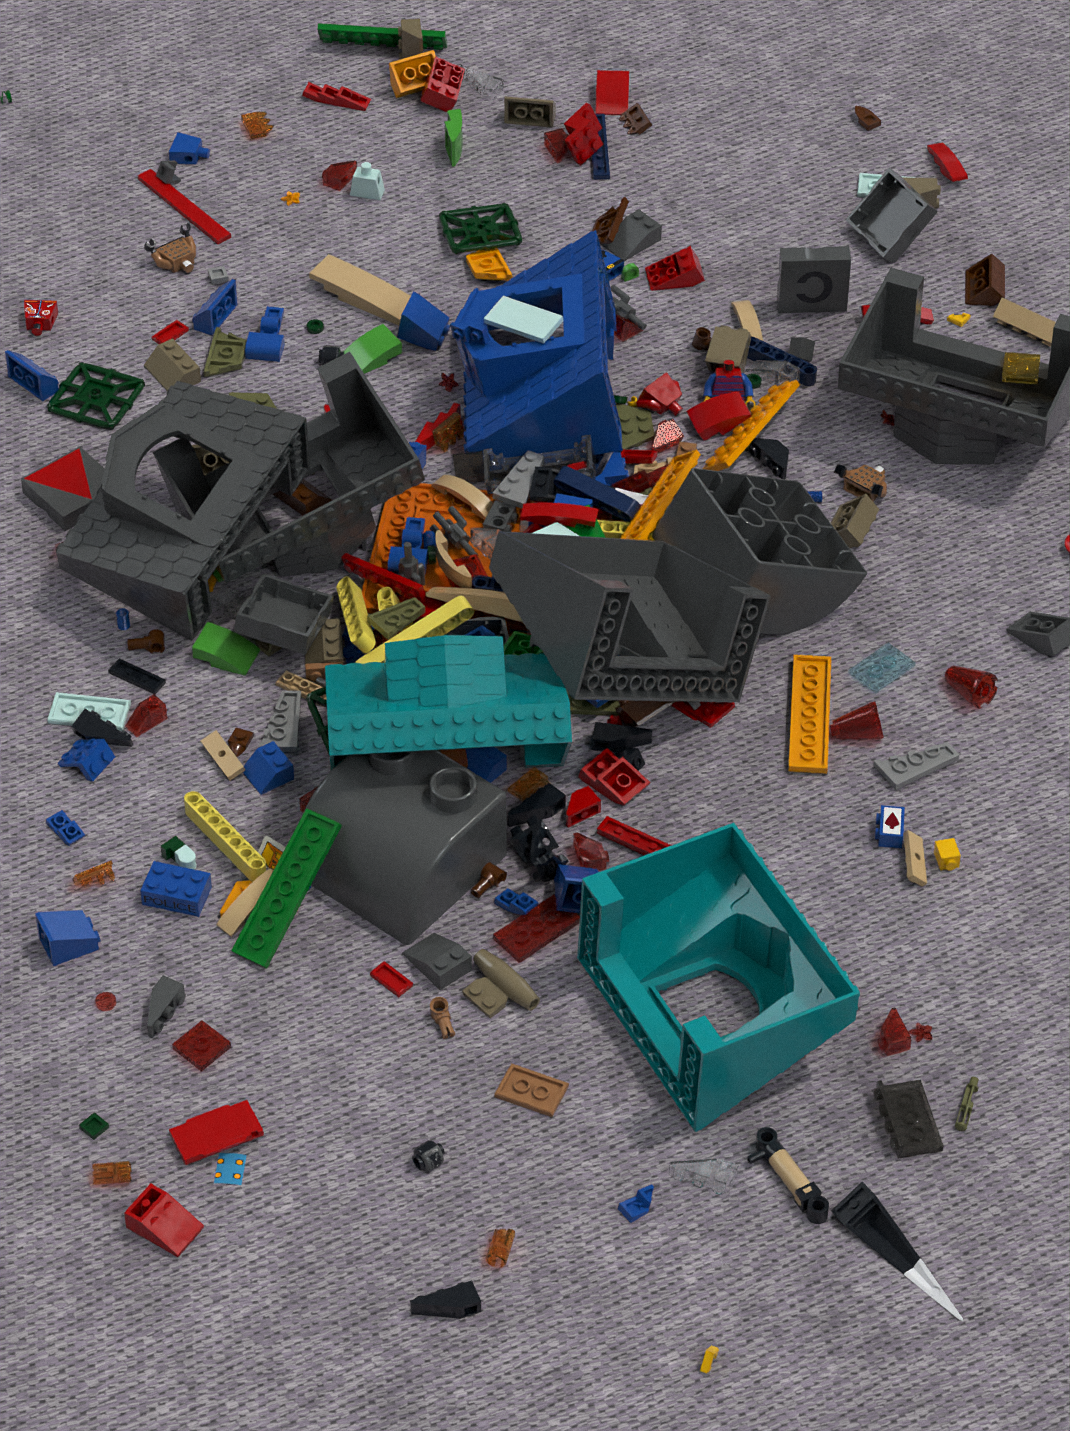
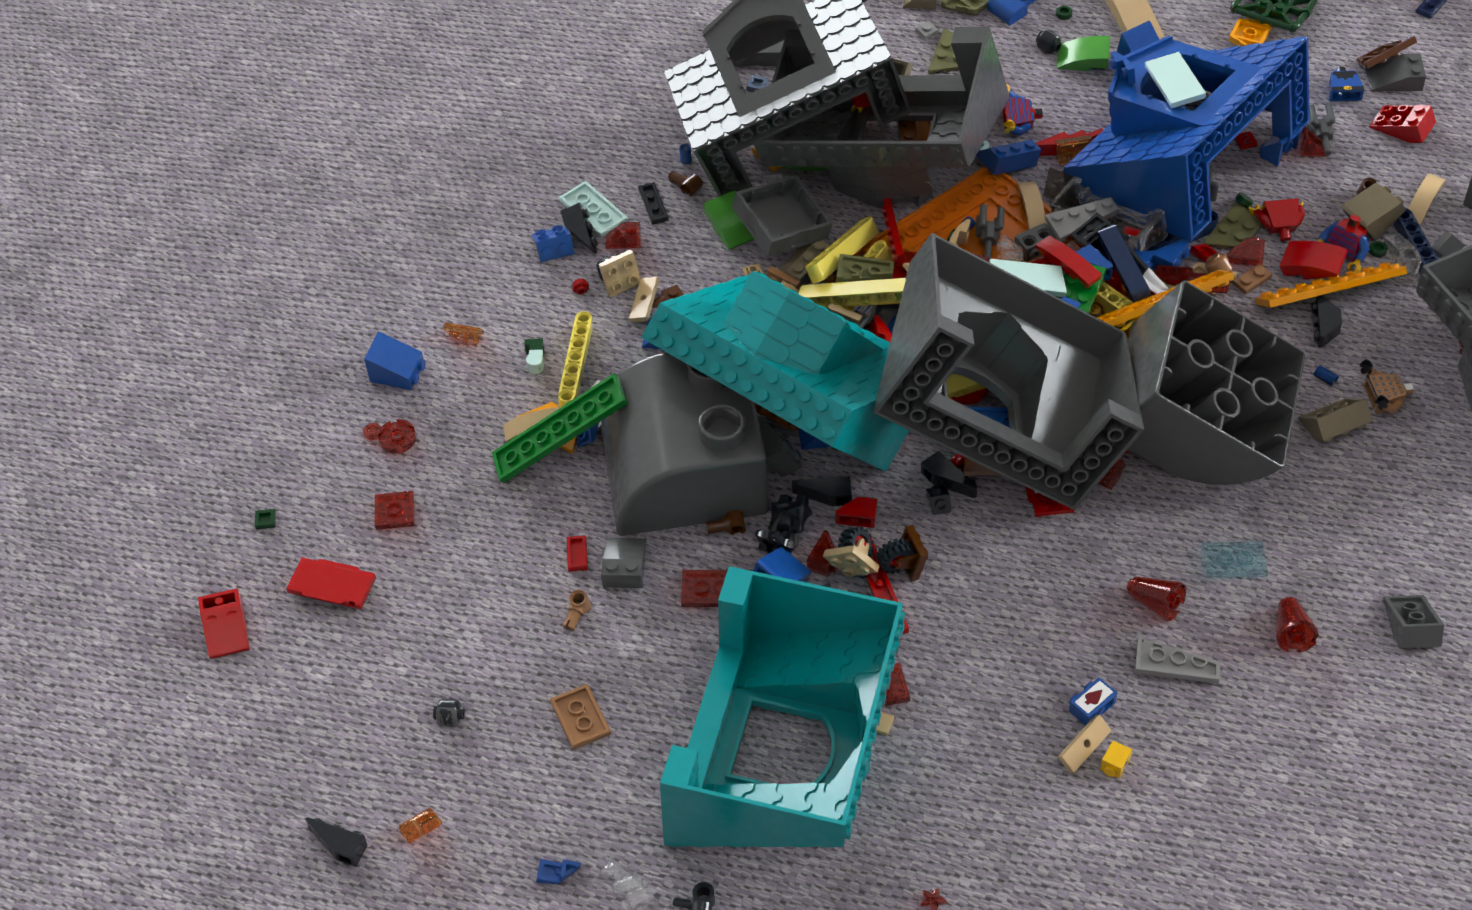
camera: 45 degrees right, 5 degrees up
blue slope [46,810,85,846] -> none
clear orange arm [92,1161,132,1185] -> none
blue brick [140,861,212,917] -> none
dark grey slope [147,975,186,1038] -> none
dark azure sticker [214,1153,247,1185] -> none
blue plate [387,517,428,574] -> none
dark grey plant [396,542,426,597] -> none
dark tan plate [462,949,540,1018] -> none
blue slope [494,888,538,915] -> none
clear orange plate [508,767,551,802] -> none
red slope [578,748,650,806] -> none
bright green tile [621,263,639,282] -> none
light orange plate [788,654,831,774] -> none
clear red slope [878,1008,912,1056] -> none
none -> clear red plate [378,419,416,454]
none -> red plate [572,278,589,295]
none -> tan plate [596,250,641,297]
none -> tan plate [823,527,880,577]
none -> plate [876,525,928,582]
none -> medium nougat head [1205,253,1233,273]

